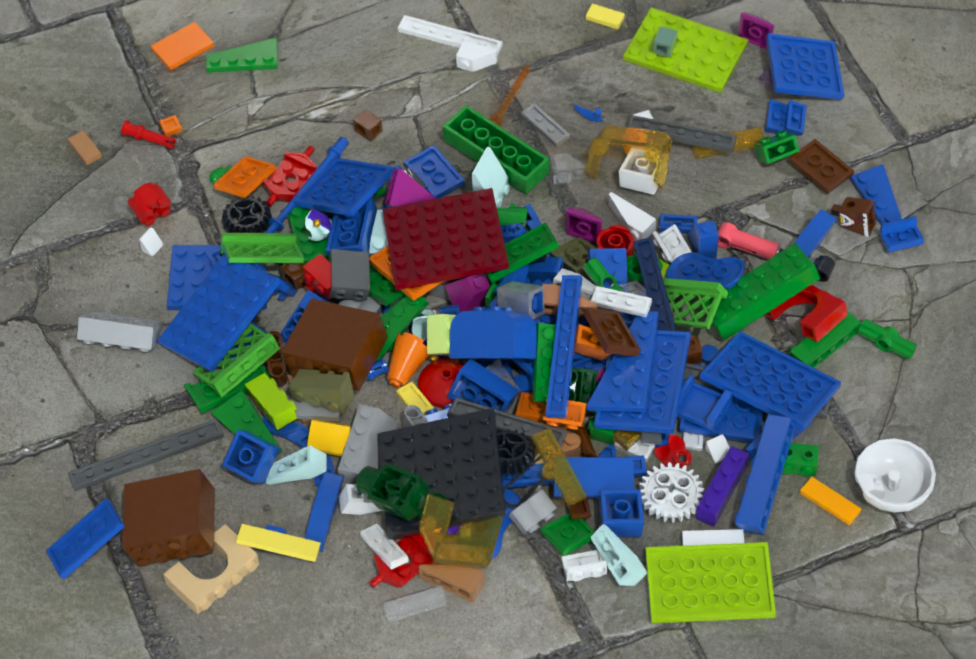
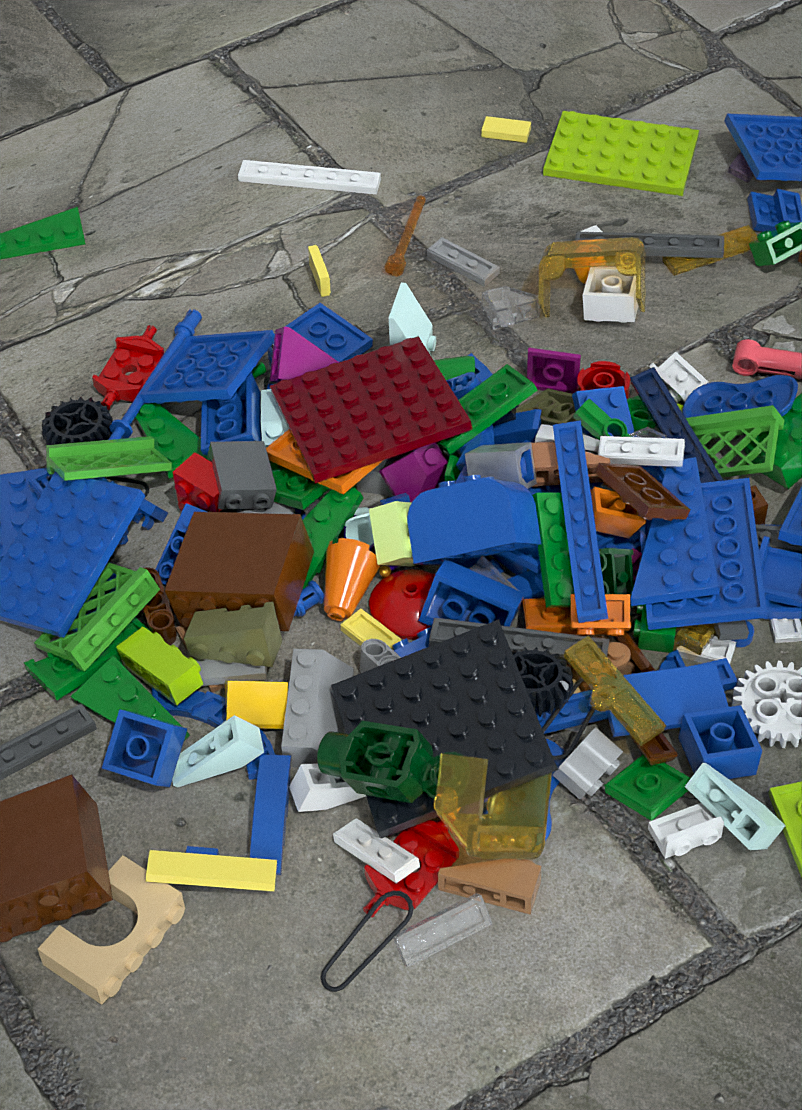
camera: 10 degrees left, 5 degrees down
green cylinder [209,165,232,184] -> none
orange tile [214,156,276,198] -> none
reddish brown brick [280,263,306,290] -> none
piece [305,208,332,241] -> none
reddish brown brick [353,109,383,142] -> none
green brick [442,105,550,194] -> none
white slope [456,41,497,72] -> none
blue bar [574,104,603,122] -> none
white slope [608,192,656,241] -> none
sand green brick [653,26,678,58] -> none
red plate [654,434,692,469] -> none
blue tile [659,214,698,234] -> none
blue slope [688,220,719,259] -> none
blue tile [702,345,719,365] -> none
magenta slope [738,12,774,49] -> none
none -> light yellow tile [308,245,331,297]
none -> black piece [321,891,414,992]

